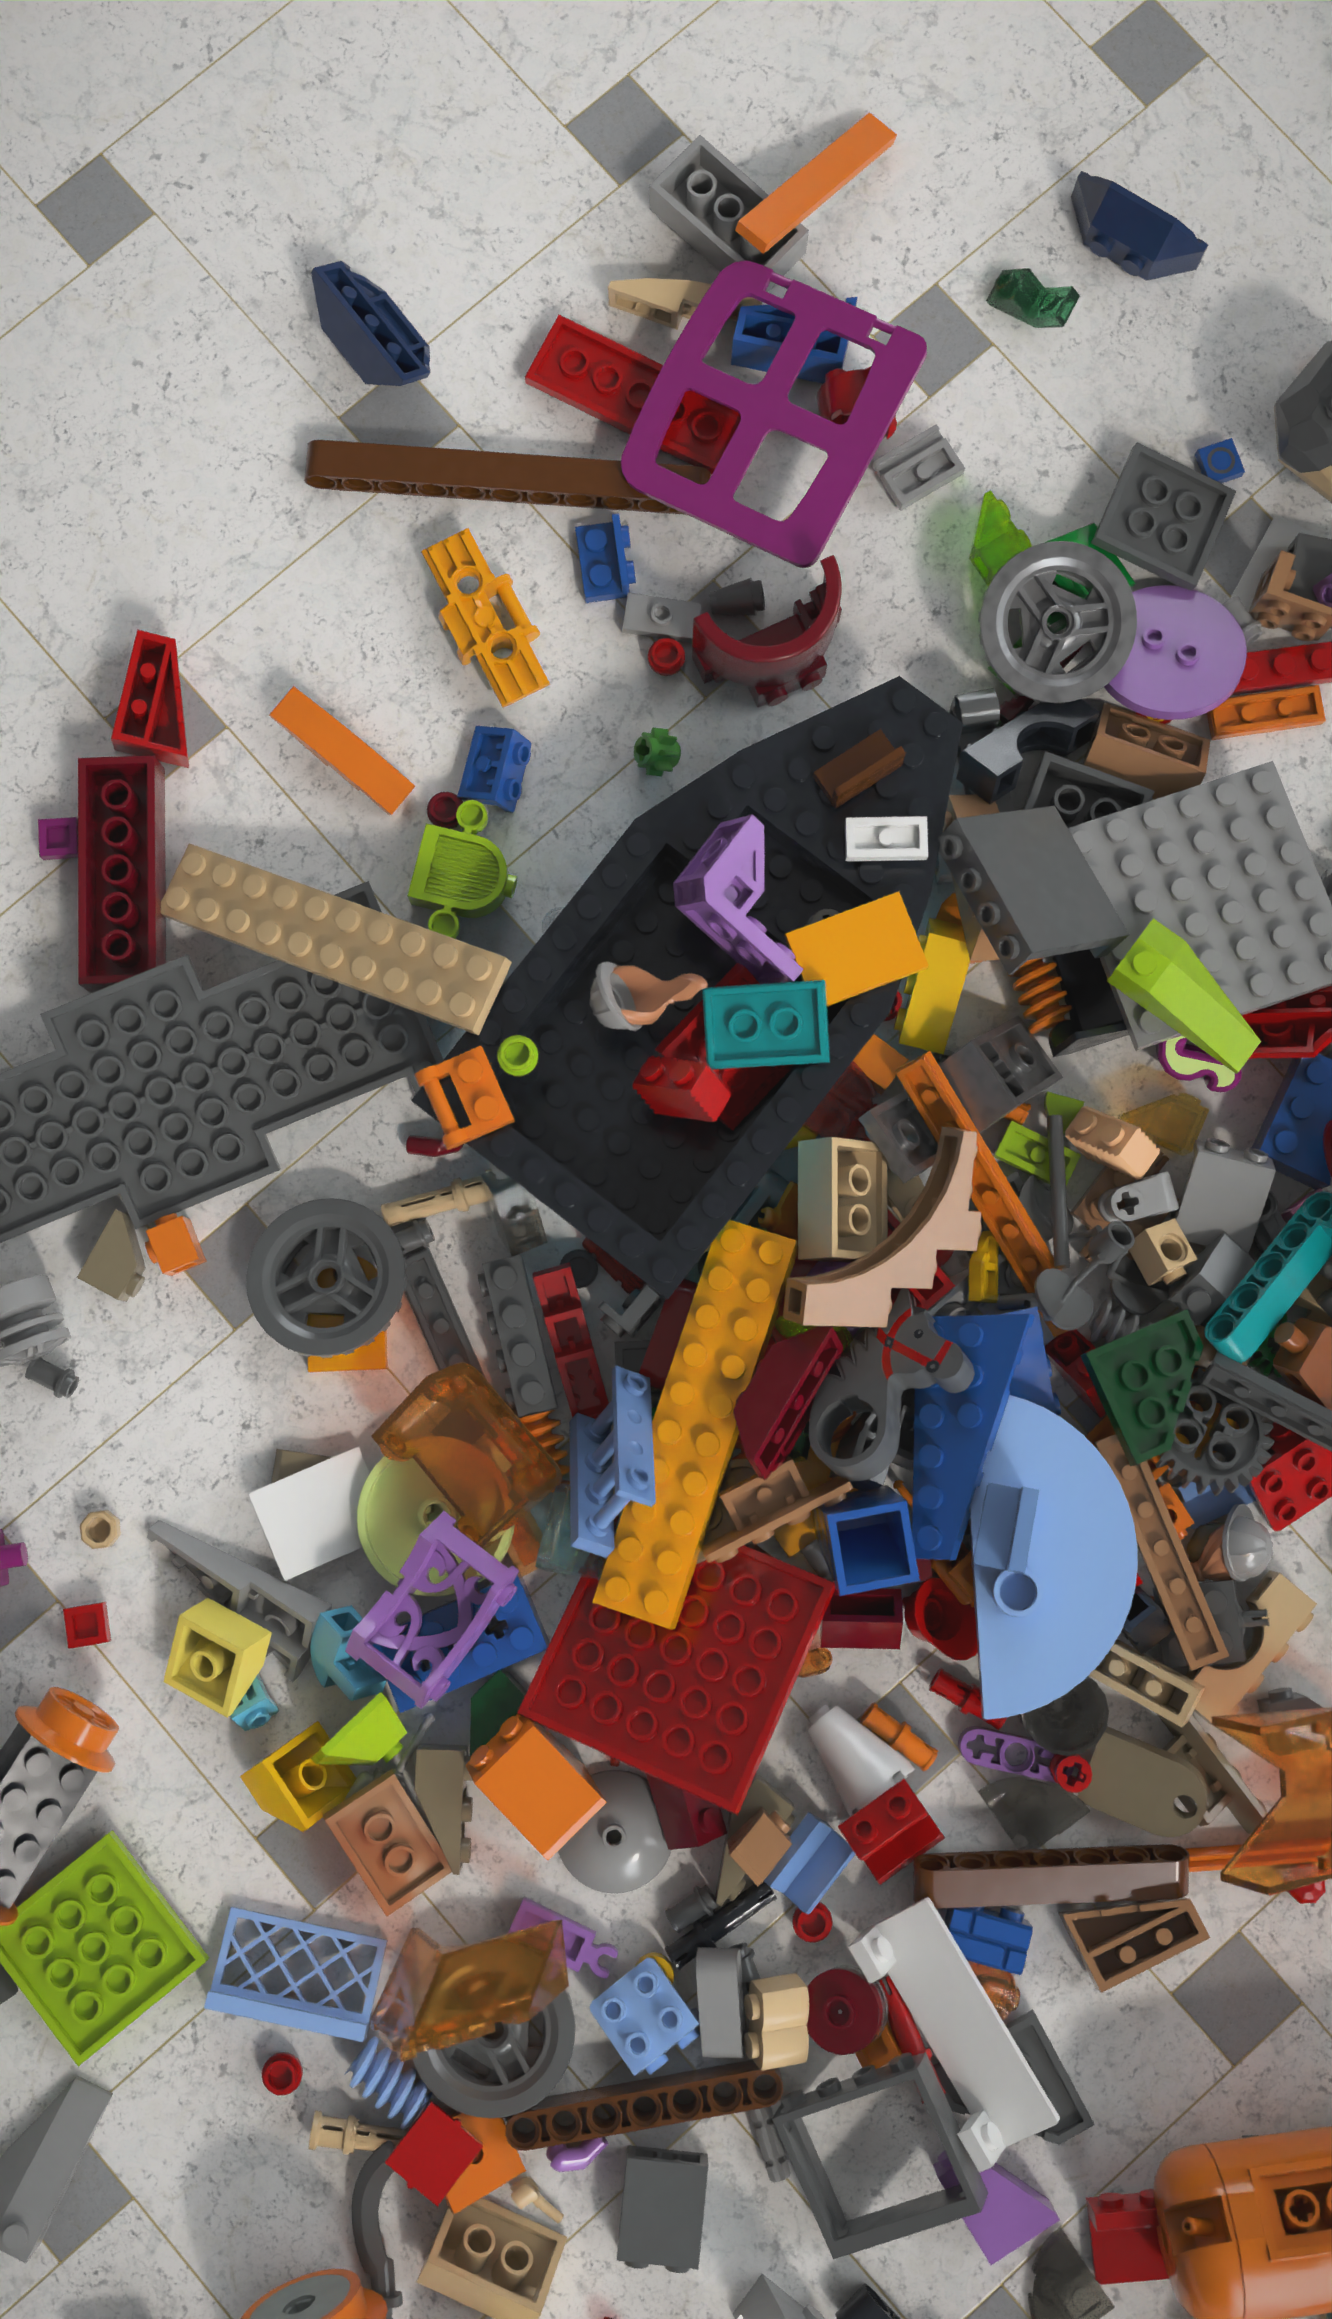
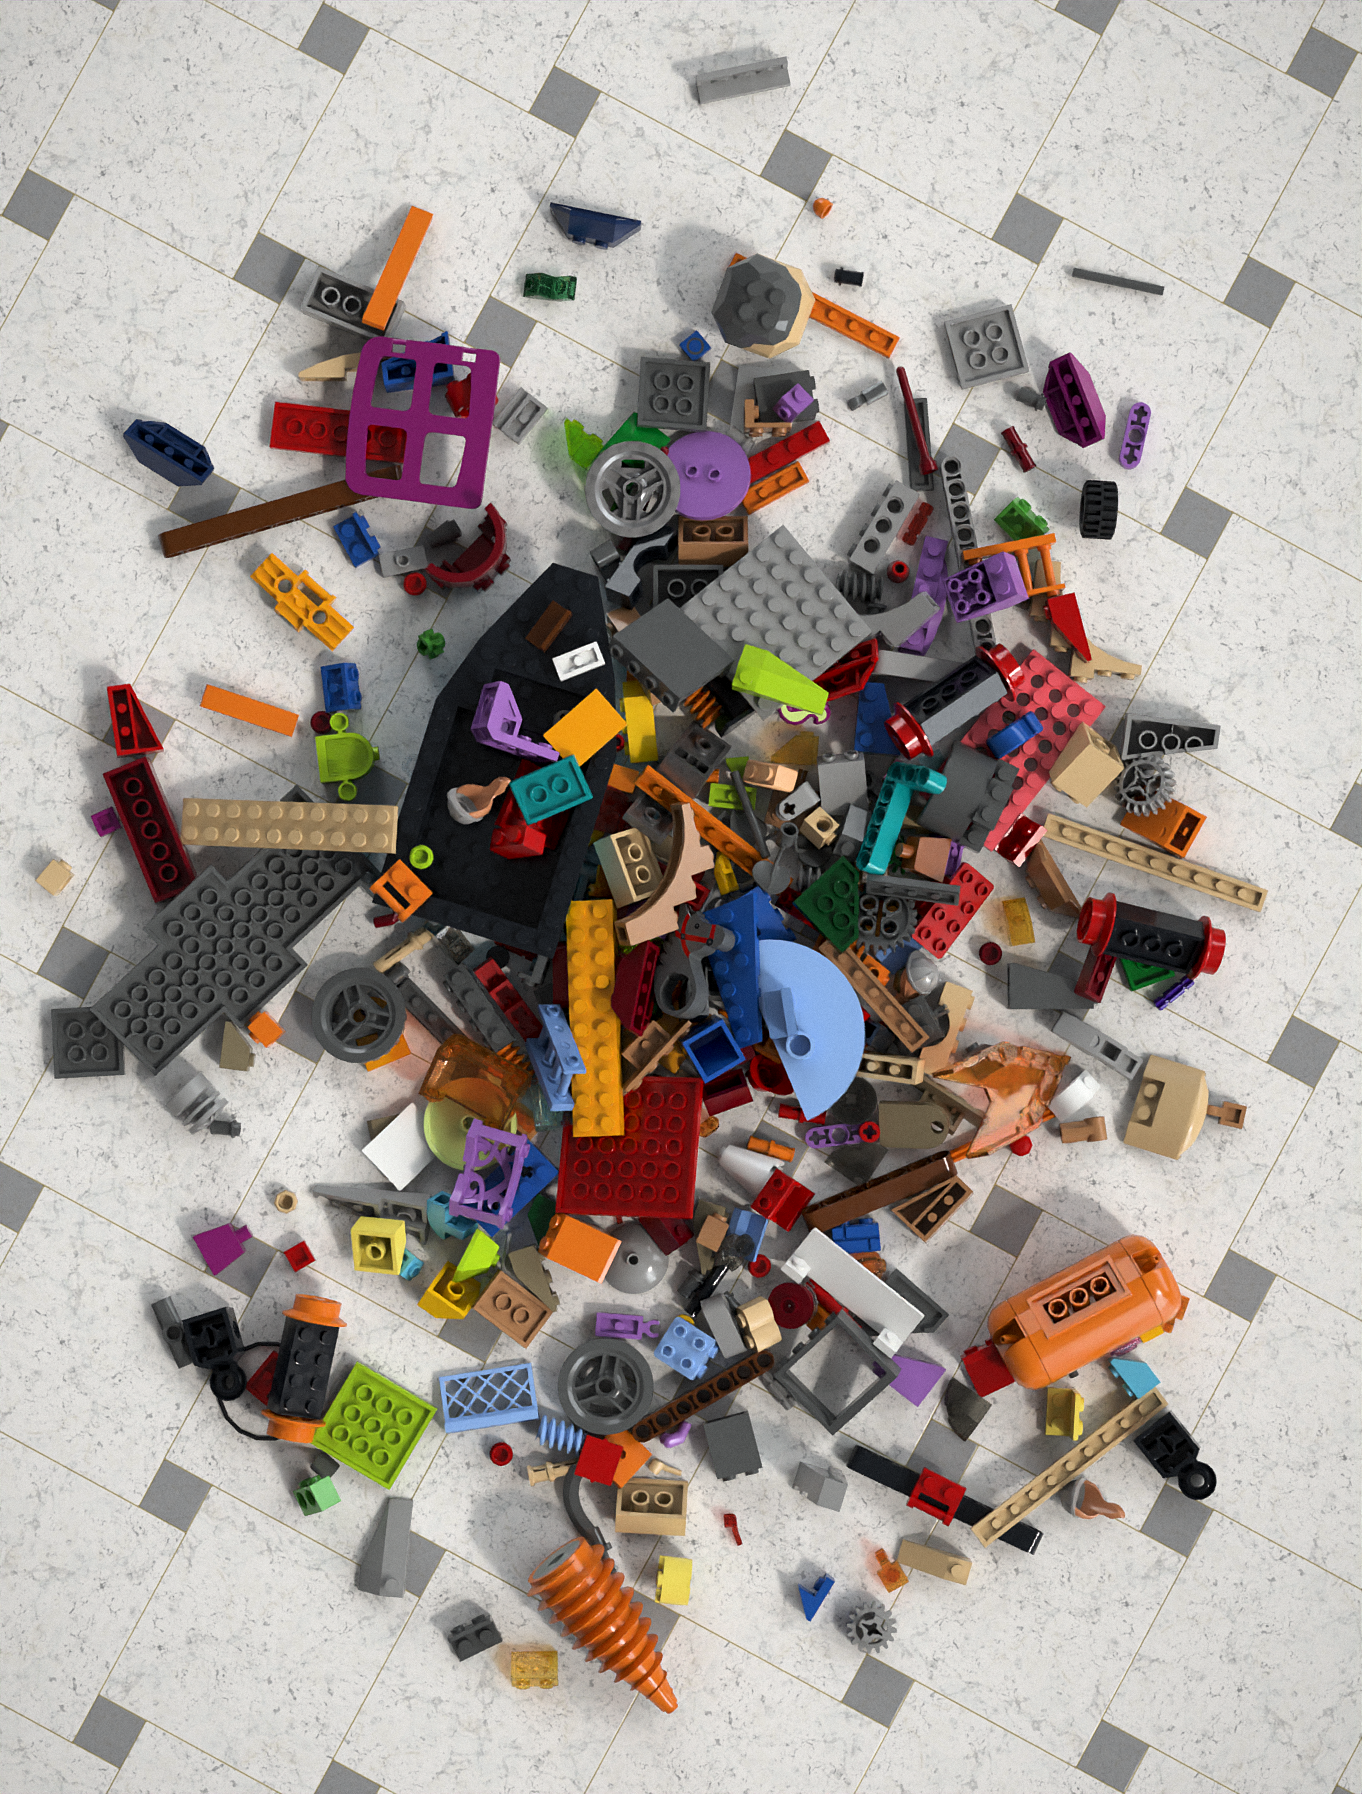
camera: 20 degrees left, 5 degrees up
clear orange windscreen [370,1919,569,2062] -> none
none -> clear smoke plate [714,1234,755,1272]

